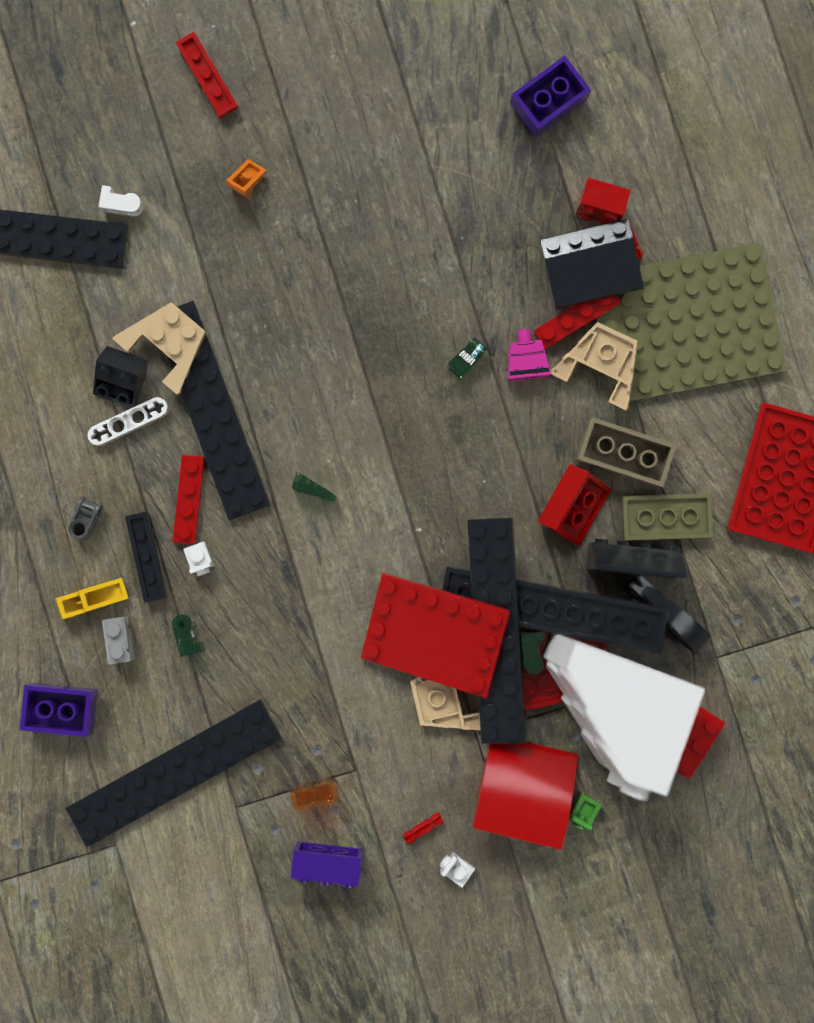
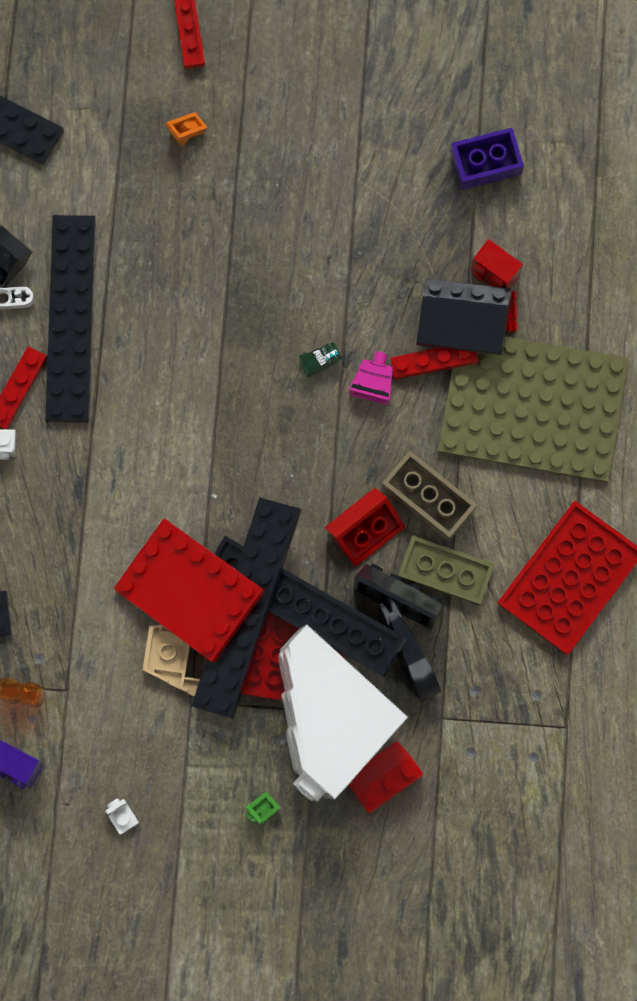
camera: 20 degrees right, 10 degrees down
white leg [98,185,144,217] -> none
tan wing [112,302,206,396] -> none
clear green slope [292,472,337,502] -> none
red axle [403,812,444,845] -> none
red slope [472,742,578,850] -> none
clear green leg [520,630,545,674] -> none
tan wing [551,322,638,411] -> none

